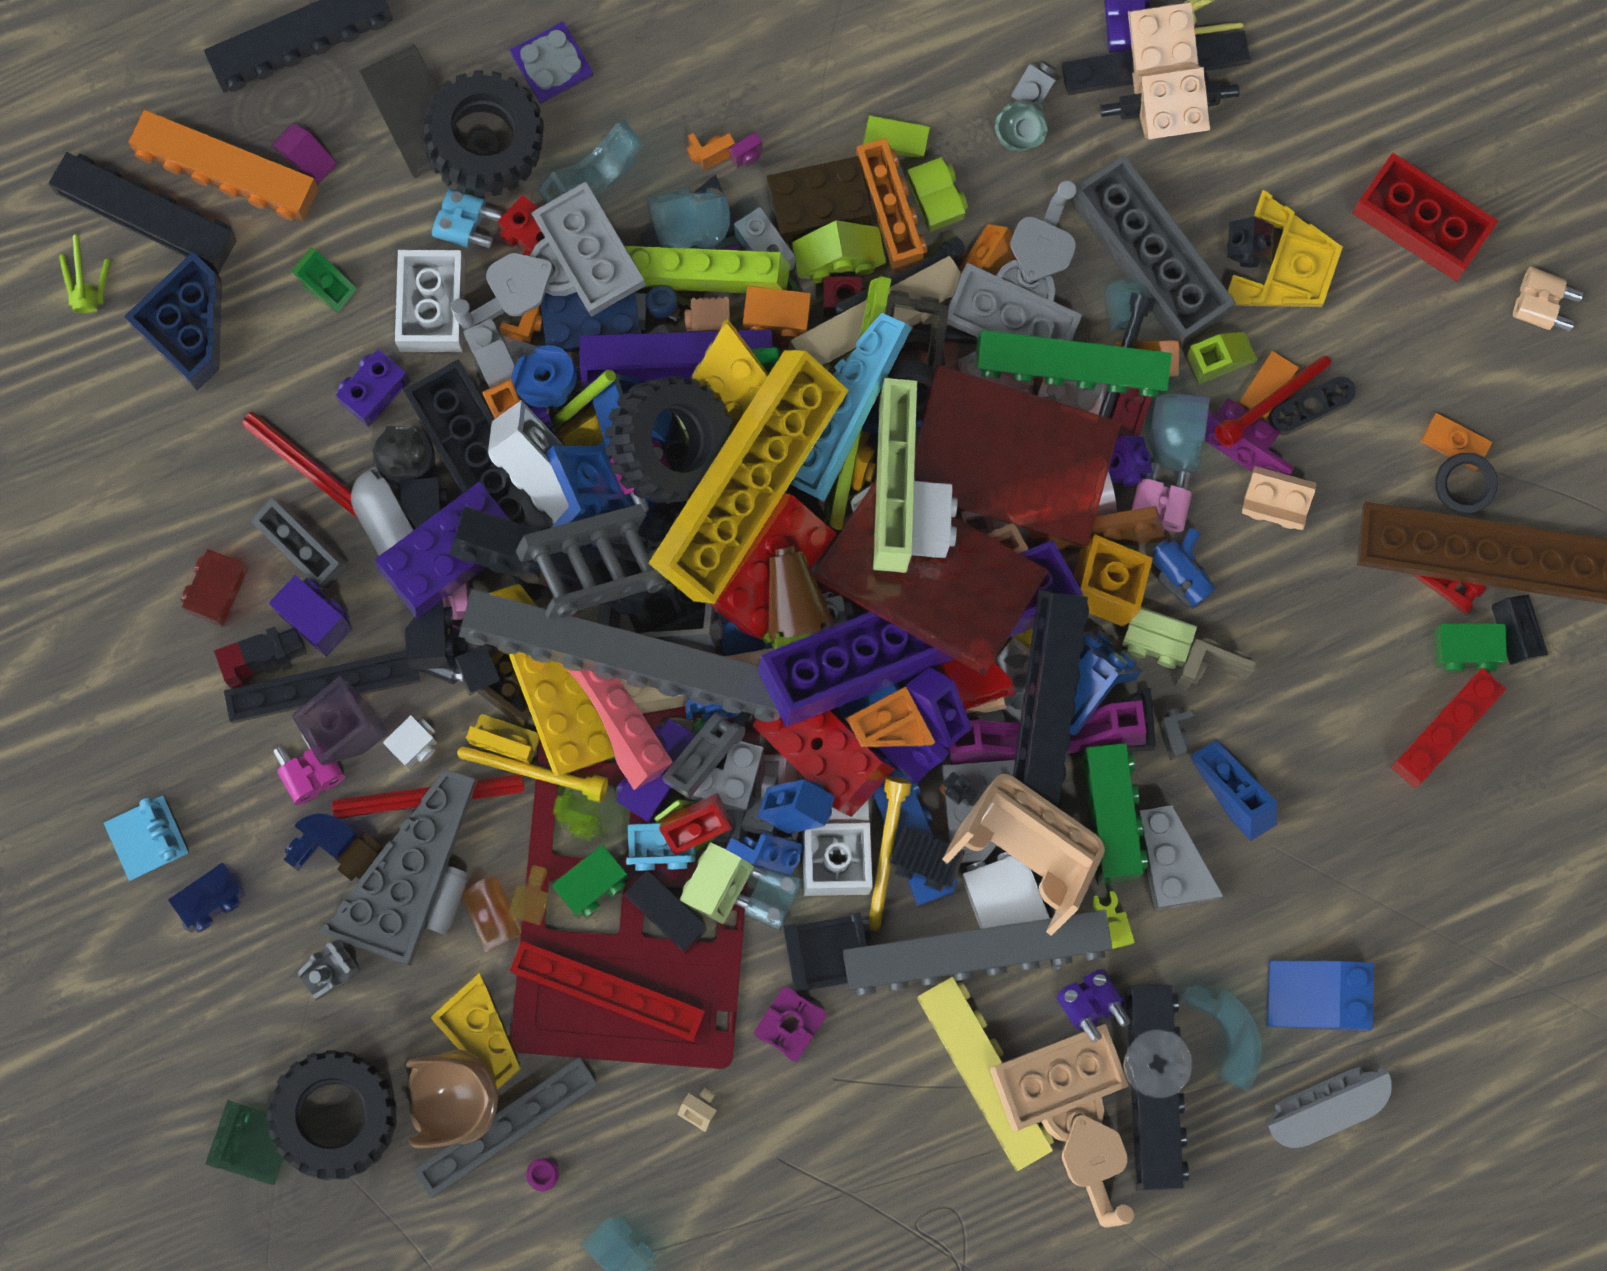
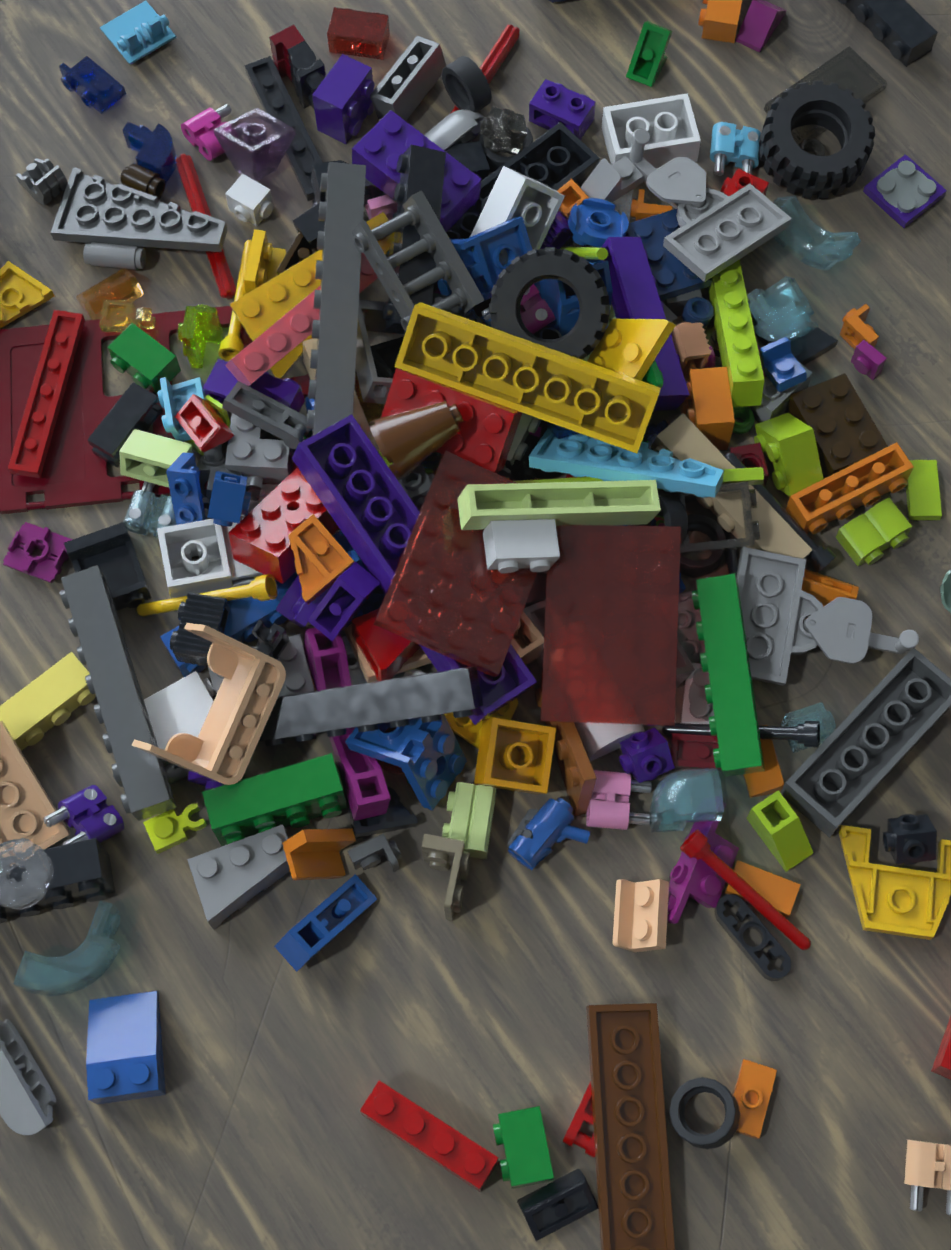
camera: 80 degrees right, 10 degrees down
none -> orange panel [282,828,356,881]
none -> black tyre [442,56,492,112]
none -> blue bracket [760,337,807,392]

